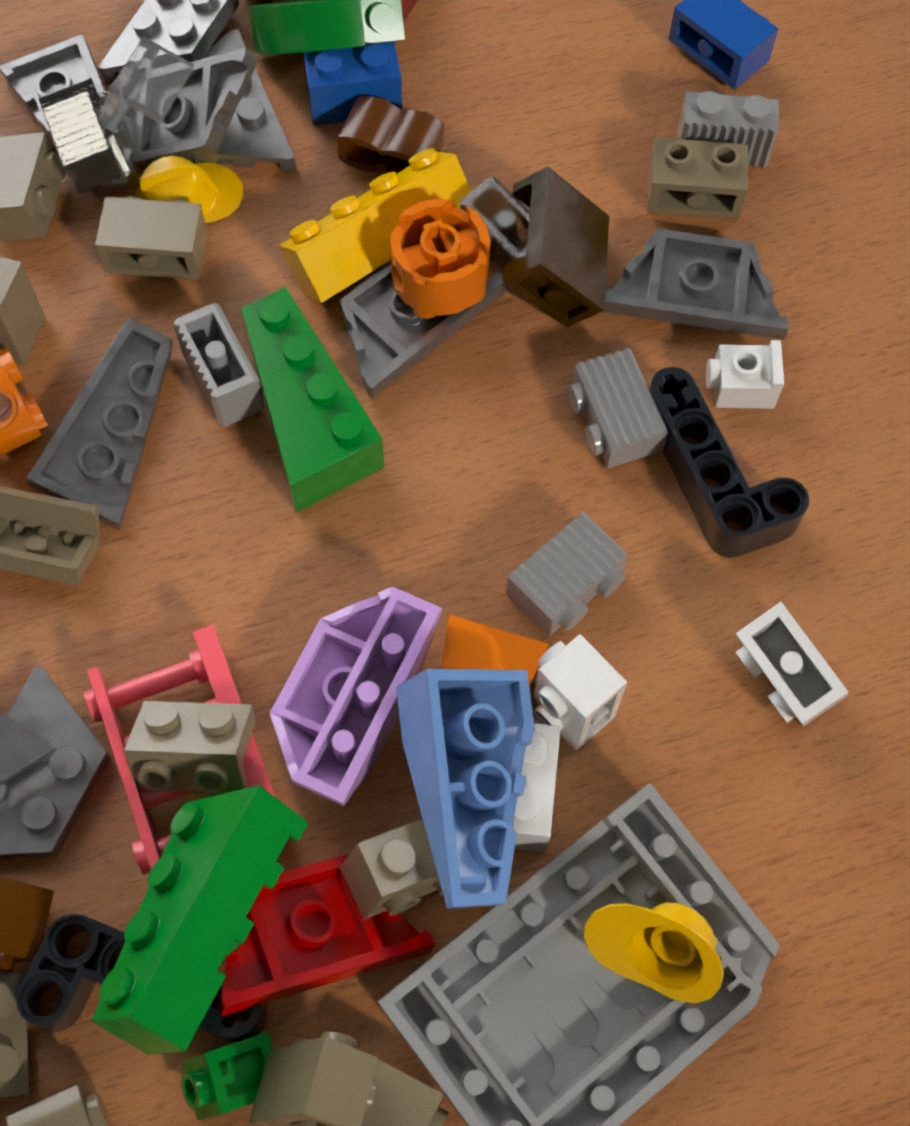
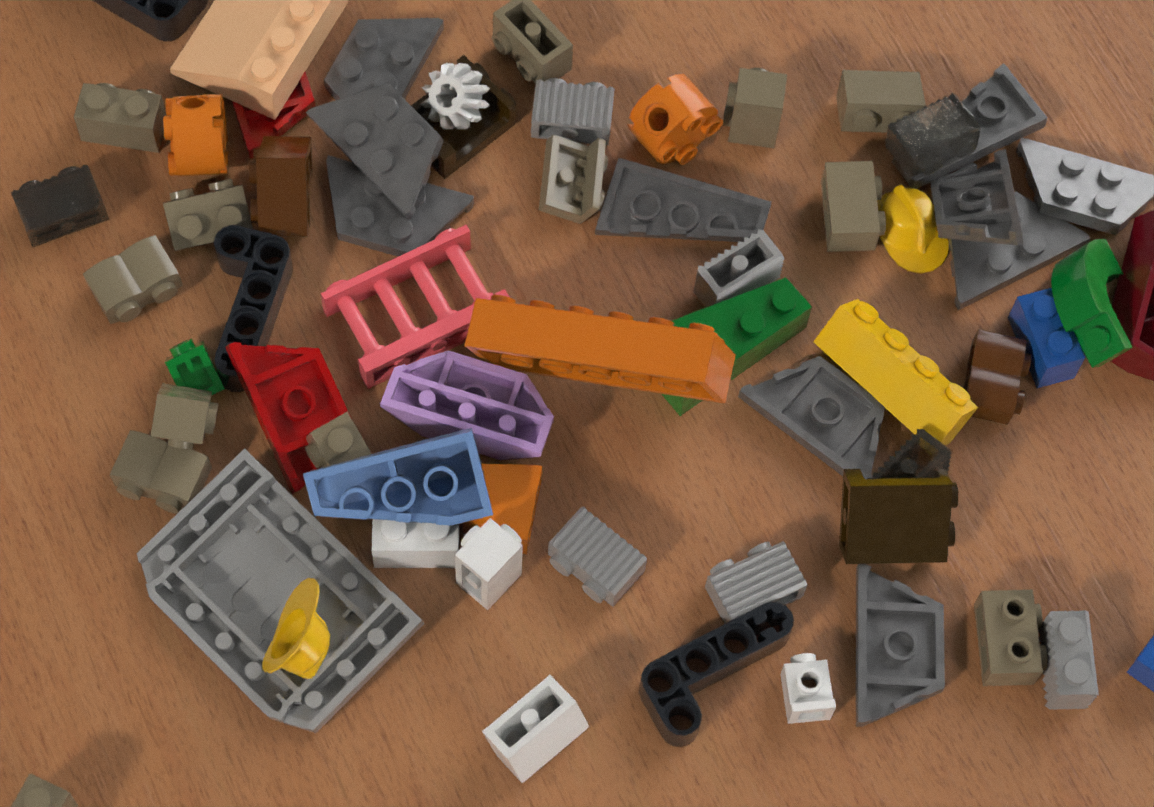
camera: 80 degrees right, 0 degrees up
green wedge [91,785,309,1054] -> none
clear panel [97,36,194,132] -> none
dark tan bracket [124,701,256,794] -> none
orange brick [390,198,491,319] -> none
none -> orange brick [464,295,736,403]

